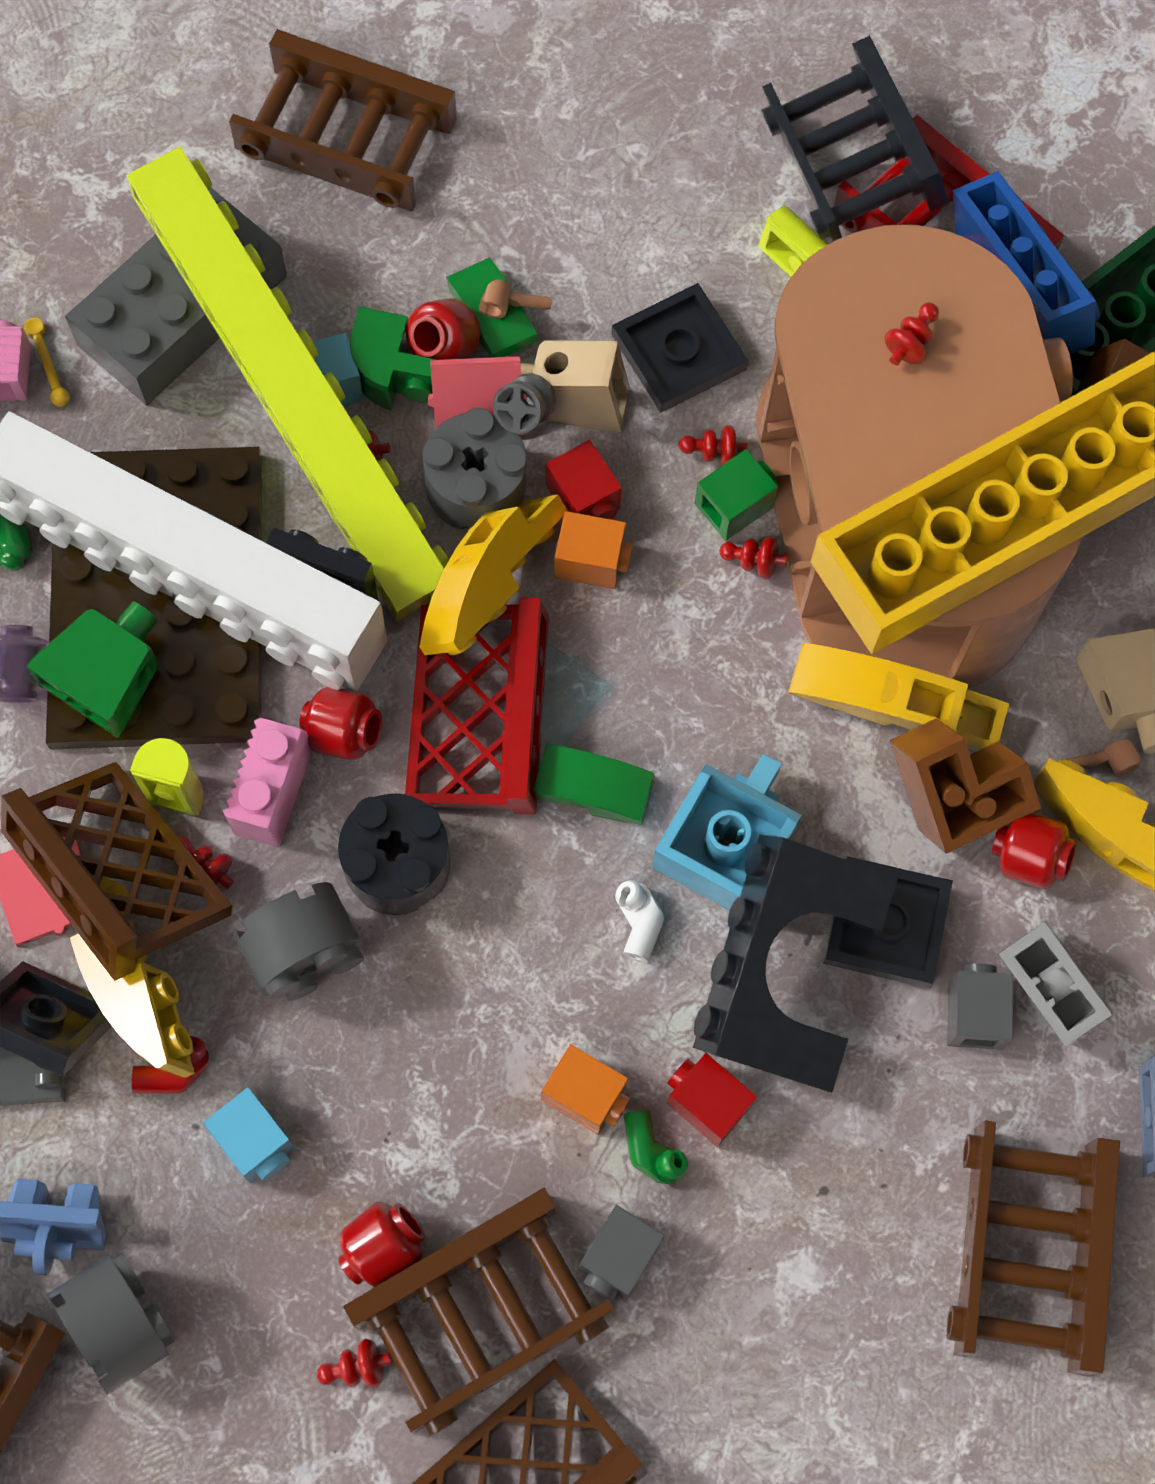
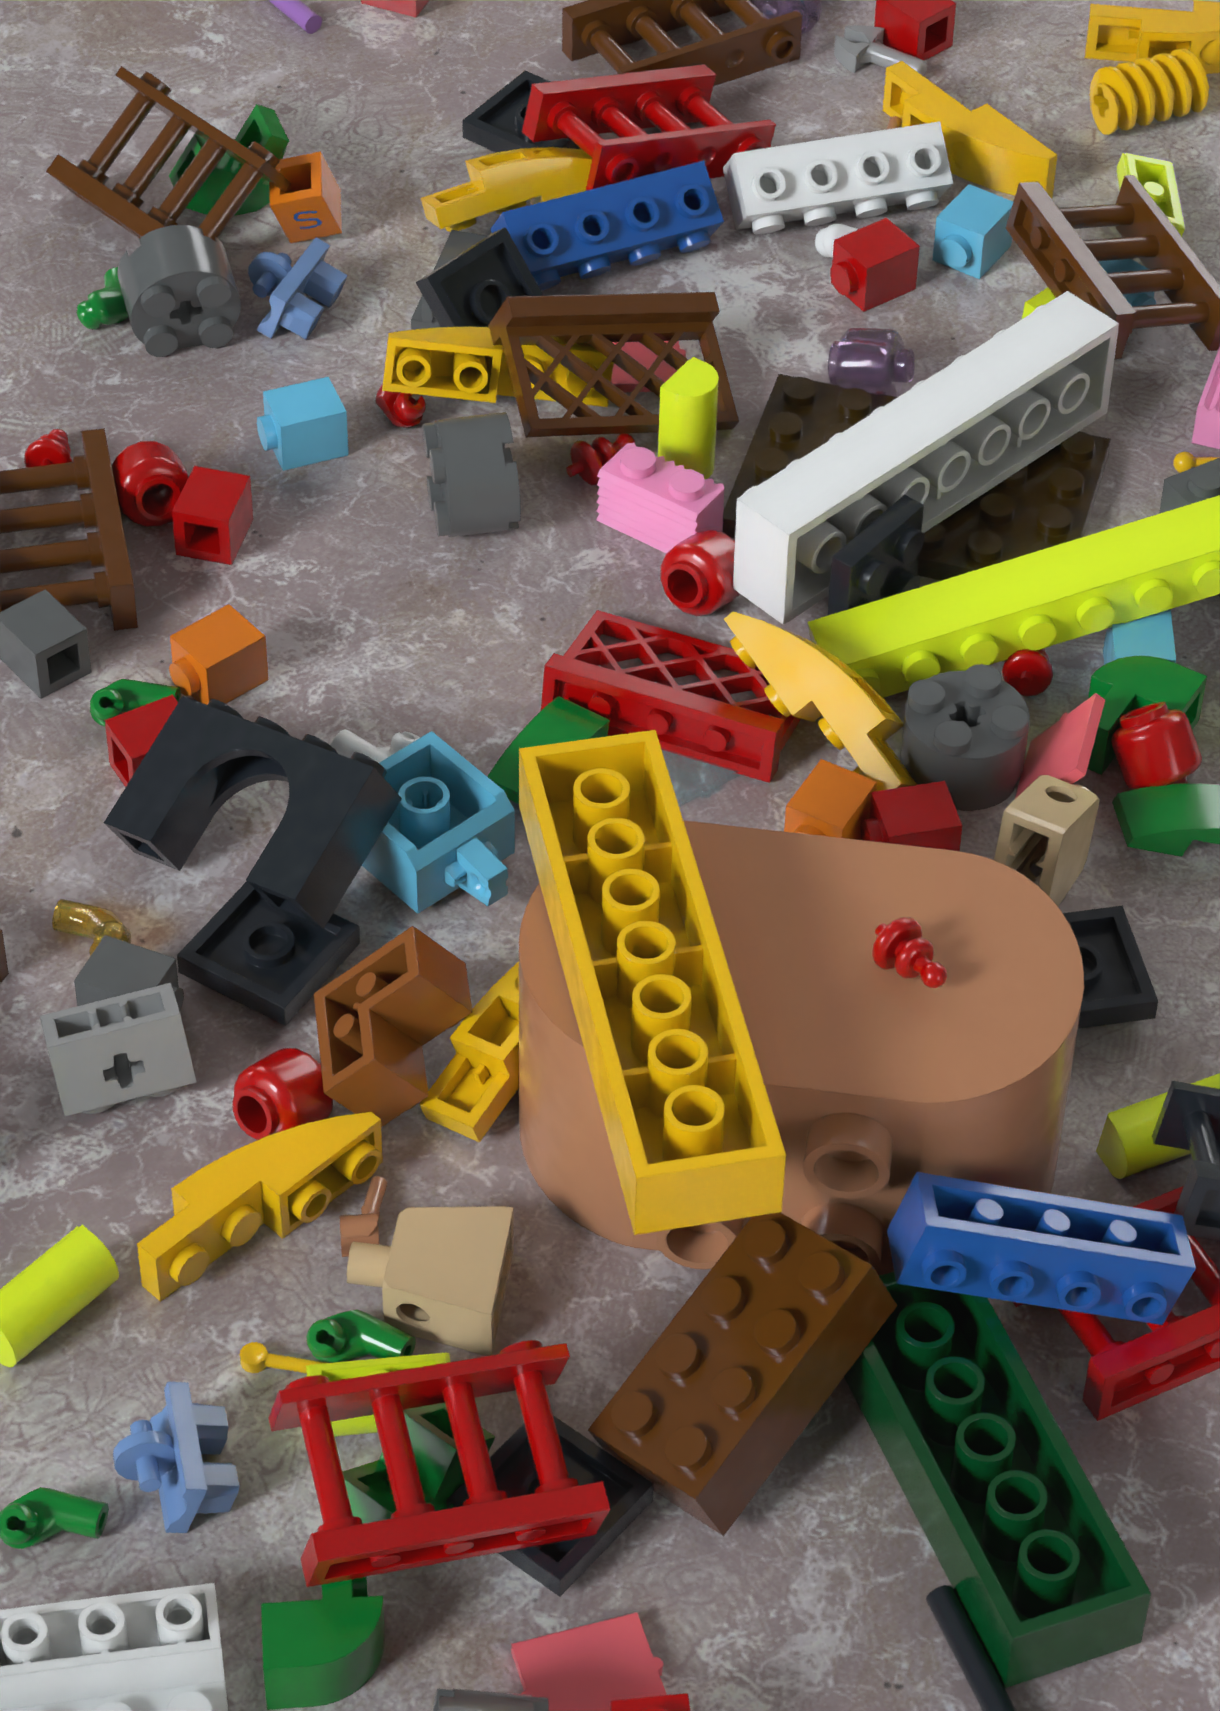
camera: 110 degrees right, 25 degrees down
green torso [26,601,158,738] -> none
black brick [338,794,451,915] -> none
nougat hand [479,280,552,319] -> none
dark grey wheel [493,373,556,434] -> none
none -> clear yellow arm [52,899,132,956]
none -> green arm [76,267,129,330]
none -> red brick [172,466,253,565]

